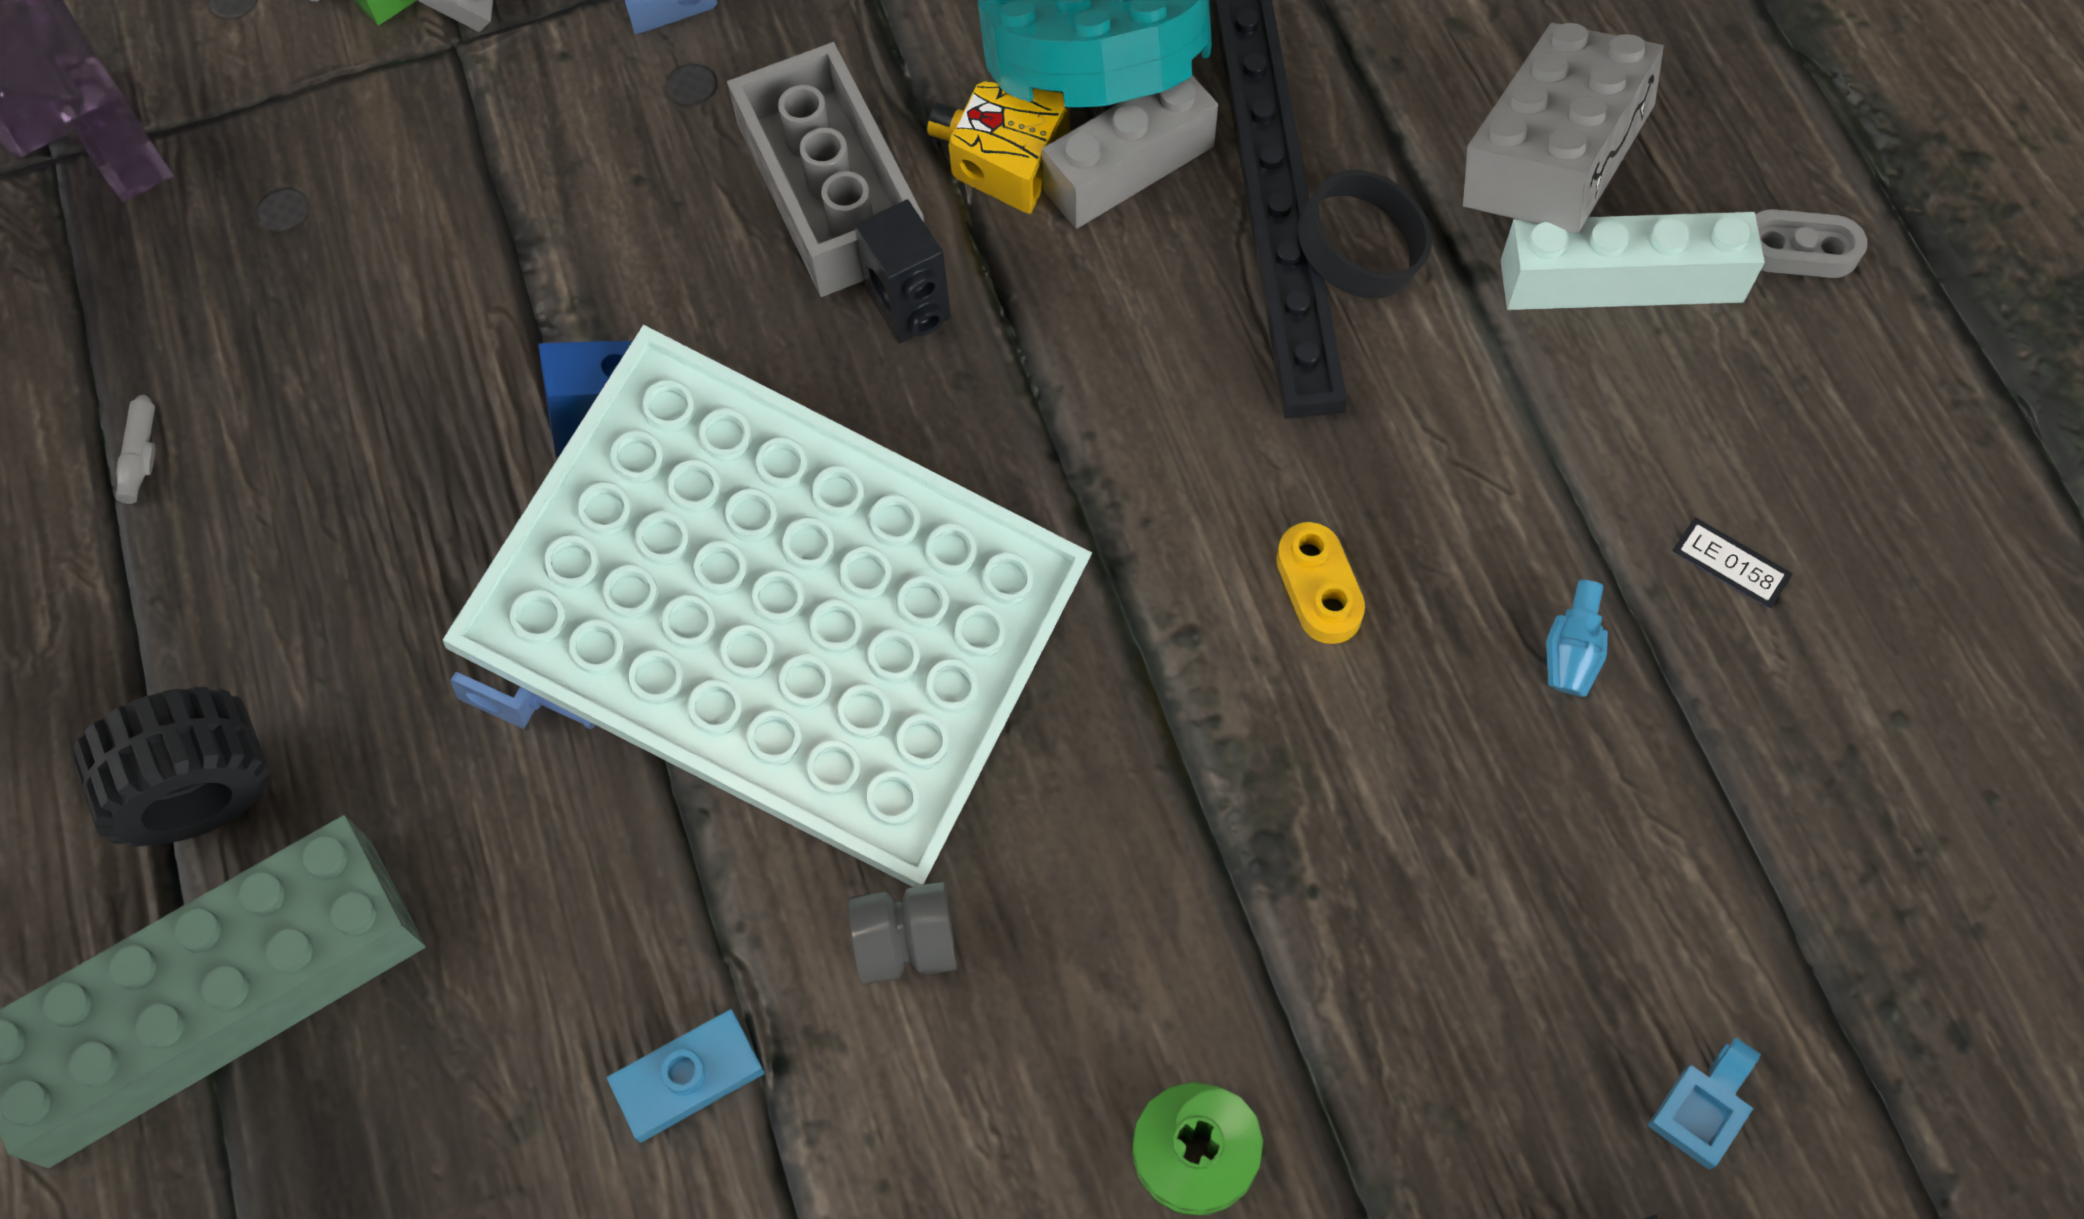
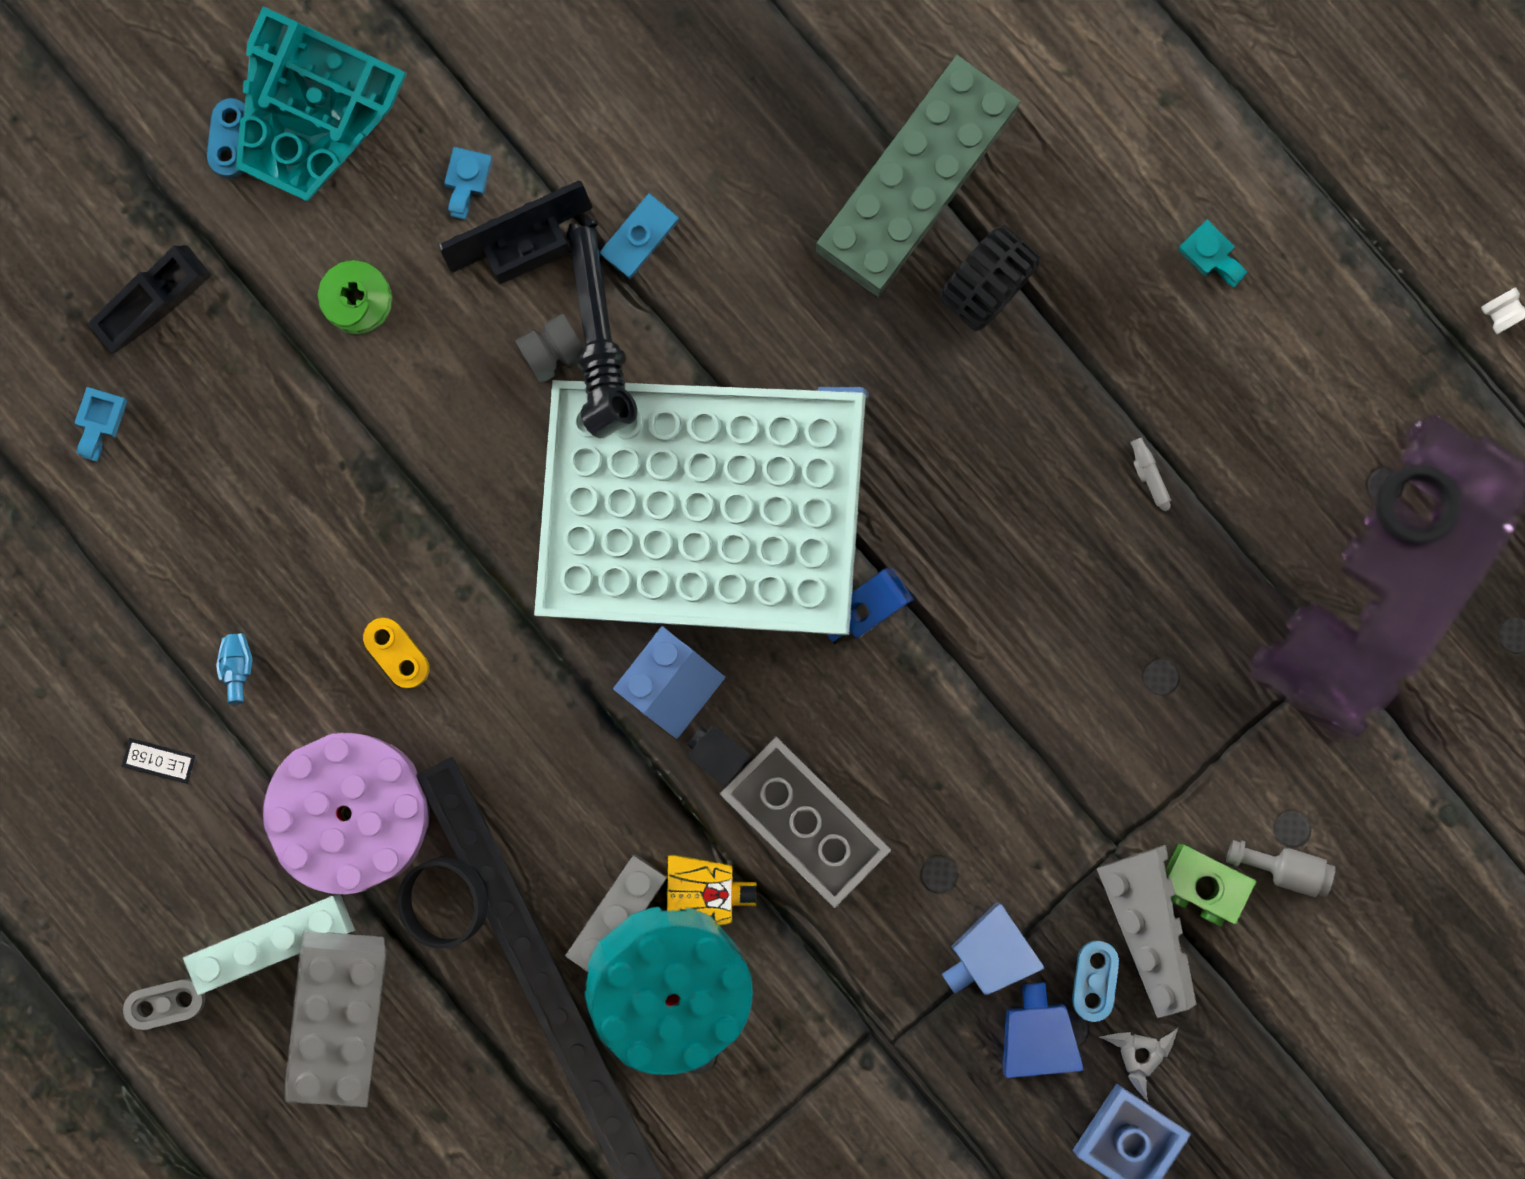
camera: 160 degrees right, 20 degrees up
none -> lavender piece [263,733,430,894]
none -> black bracket [438,180,593,285]
none -> black piece [566,214,637,438]
none -> medium blue slope [613,626,726,739]

